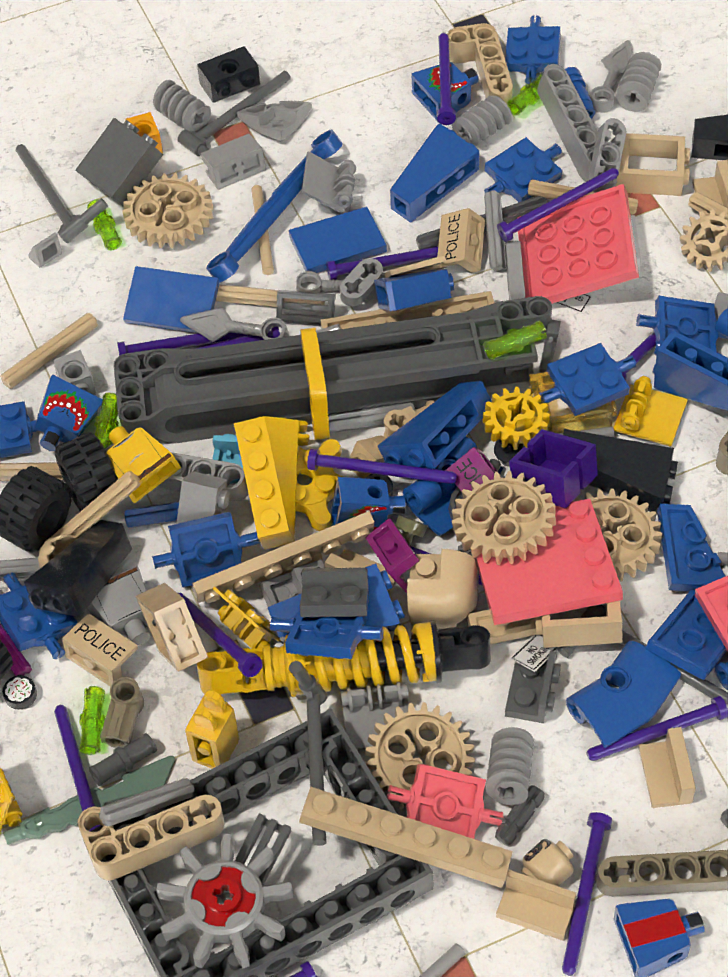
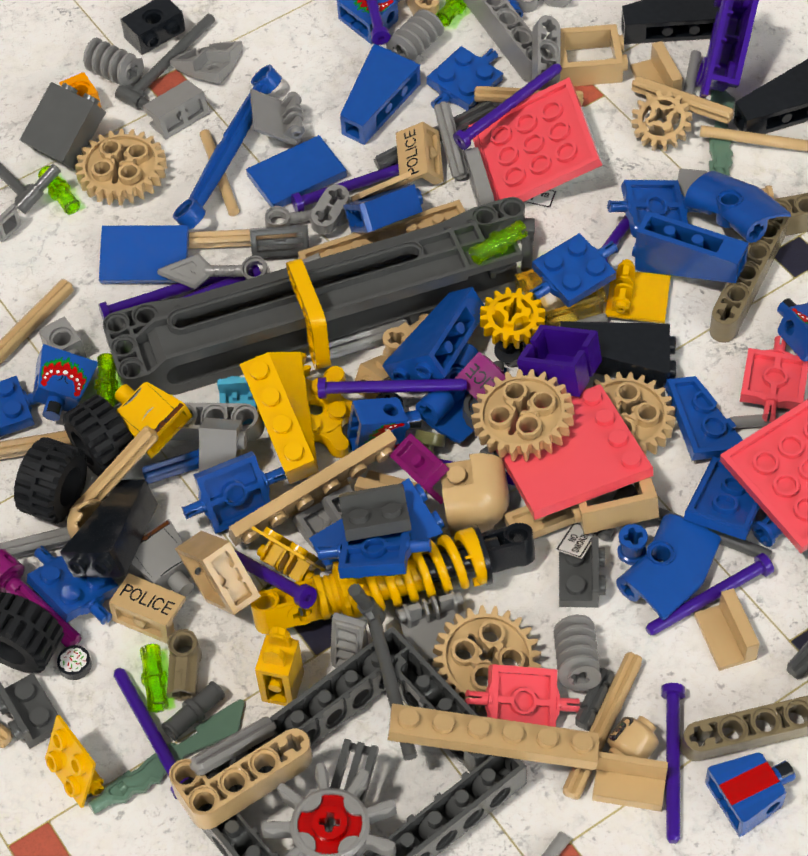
camera: 10 degrees left, 0 degrees up
none -> light grey slope [331,613,369,668]
none -> tan axle [563,652,642,800]
none -> blue bush [617,524,648,565]

